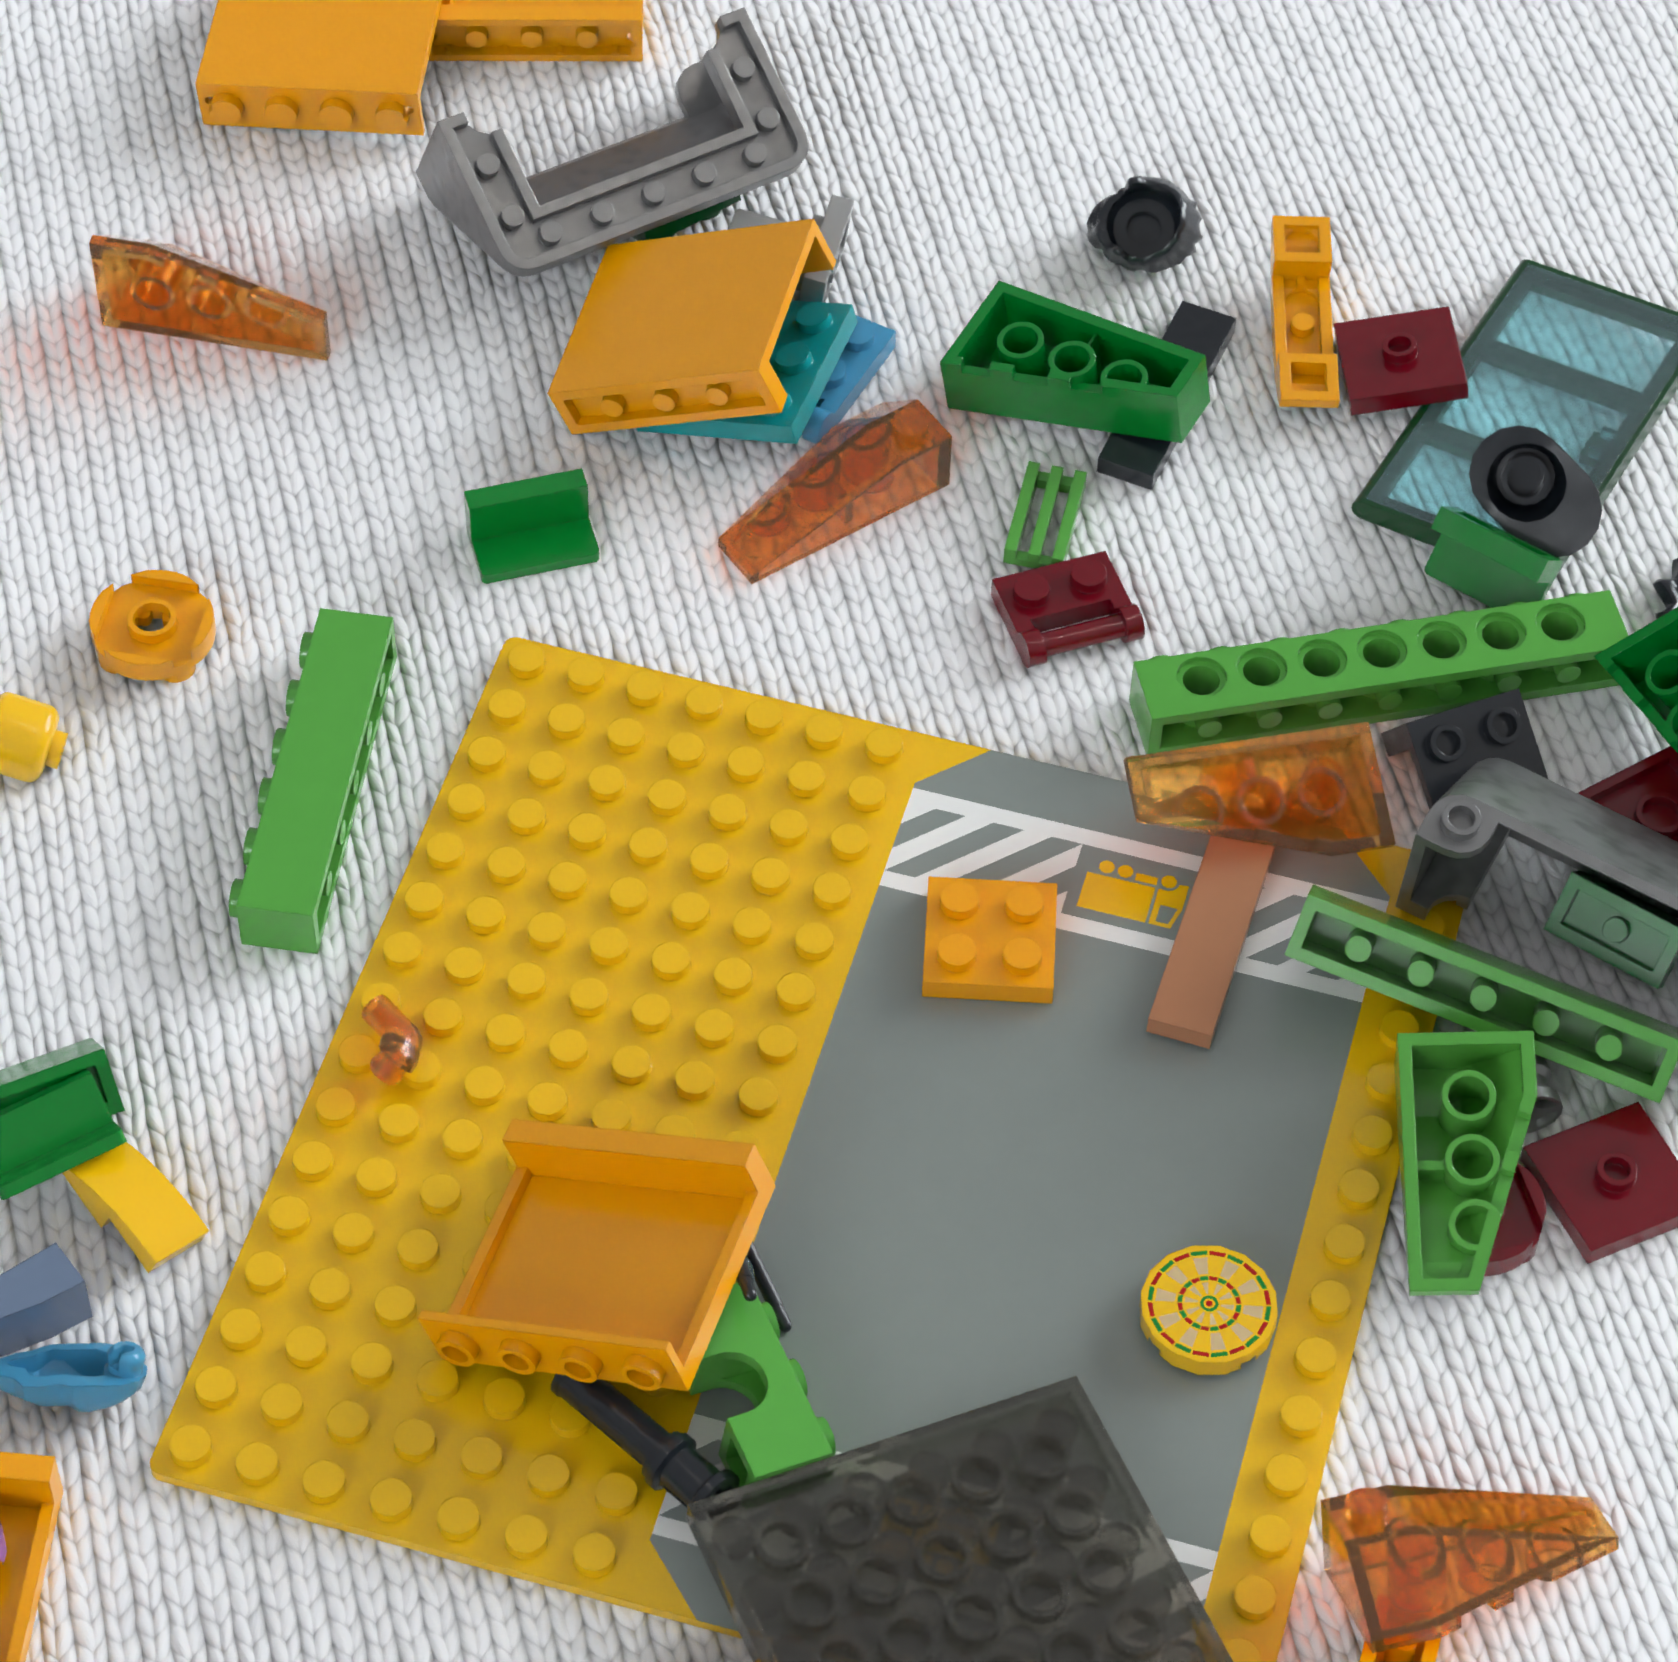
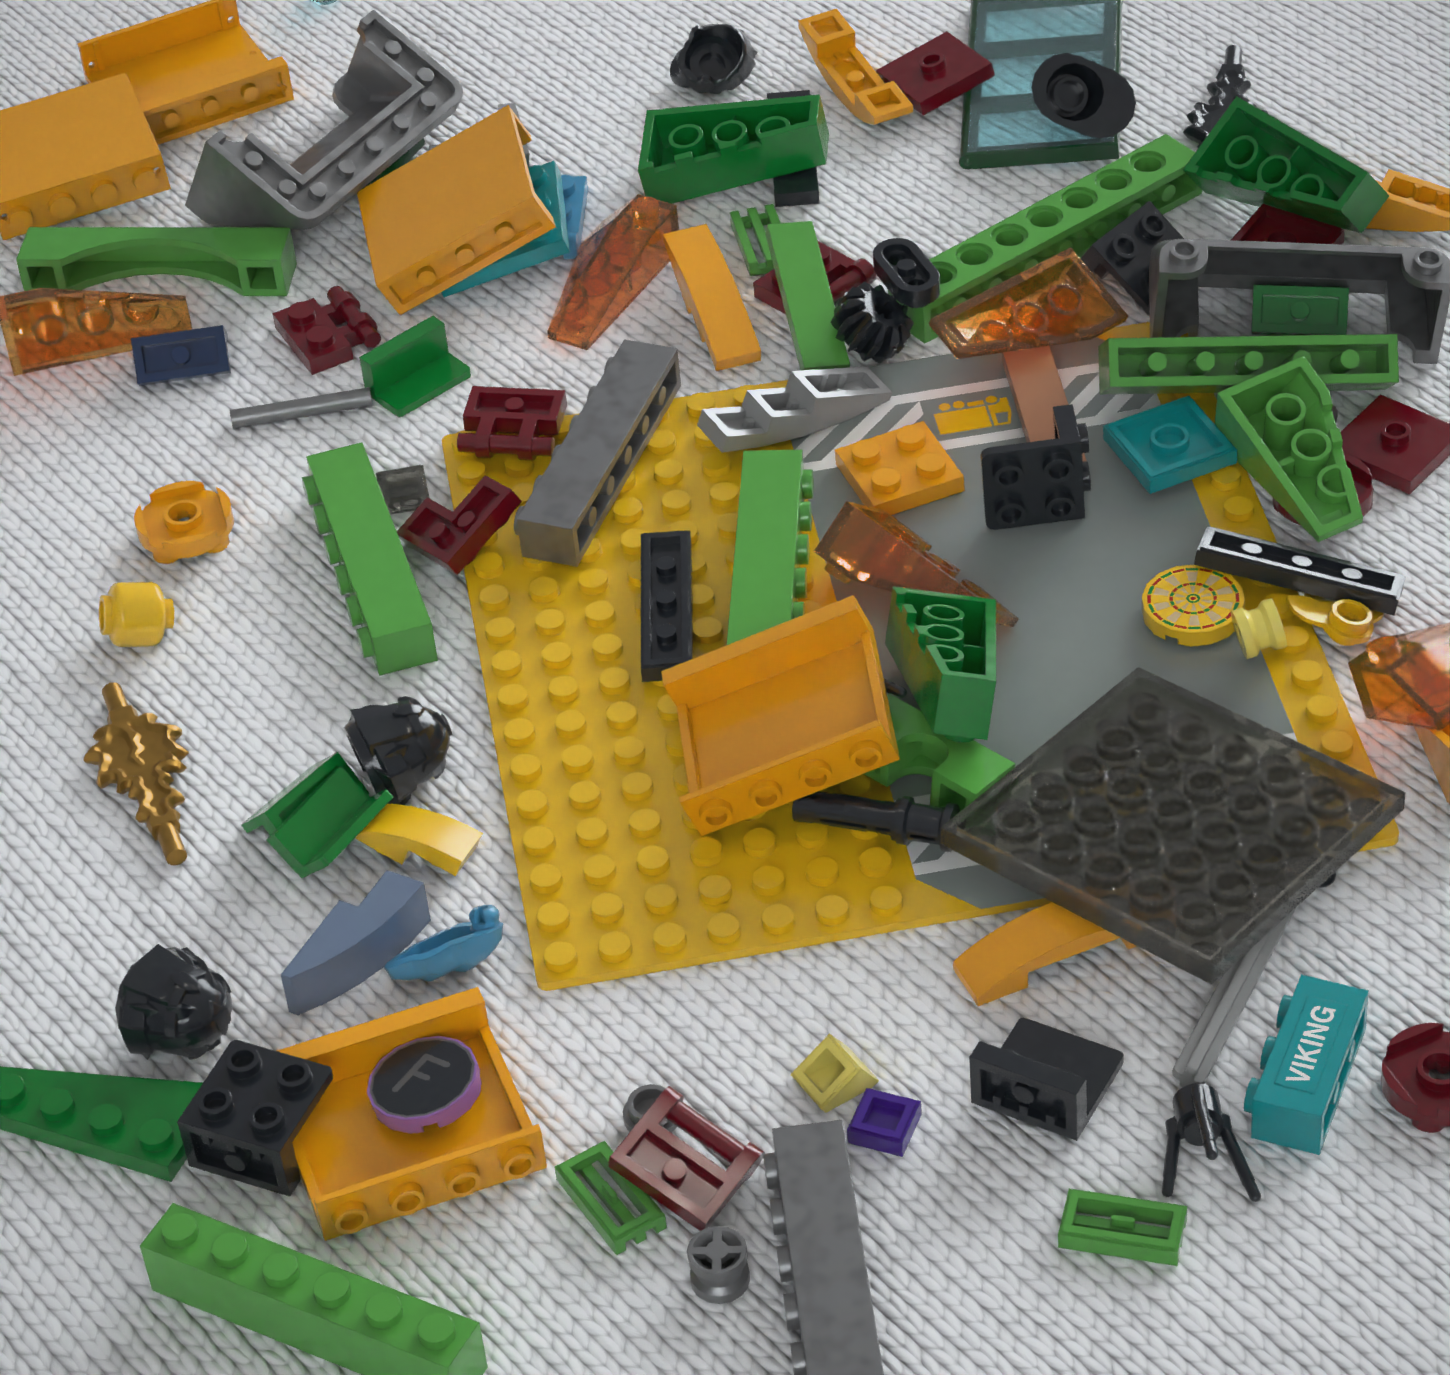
camera: 20 degrees left, 10 degrees down
clear orange arm [362,994,423,1085] -> none
green panel [1424,506,1563,608] -> none
none -> bright green arch [16,227,297,296]
none -> dark blue panel [131,325,231,386]
none -> flat silver bar [230,387,372,429]
none -> dark red plate [272,286,381,375]
none -> black helmet [344,696,452,805]
none -> clear smoke tile [376,465,429,515]
none -> dark red plate [397,475,522,575]
none -> dark red plate [457,386,567,460]
none -> flat silver brick [514,339,681,567]
none -> black tile [641,530,693,682]
none -> light orange slope [663,224,761,371]
none -> light grey slope [697,366,892,452]
none -> bright green brick [727,450,814,645]
none -> bright green tile [765,221,850,371]
none -> clear orange wedge [814,501,1019,627]
none -> black gear [830,282,914,364]
none -> black plate [873,238,940,308]
none -> green wedge [885,586,996,742]
none -> black bracket [980,404,1091,530]
none -> teal plate [1103,396,1237,494]
none -> black tile [1194,526,1406,616]
none -> light yellow wheel [1231,598,1287,660]
none -> yellow plate [1286,593,1384,646]

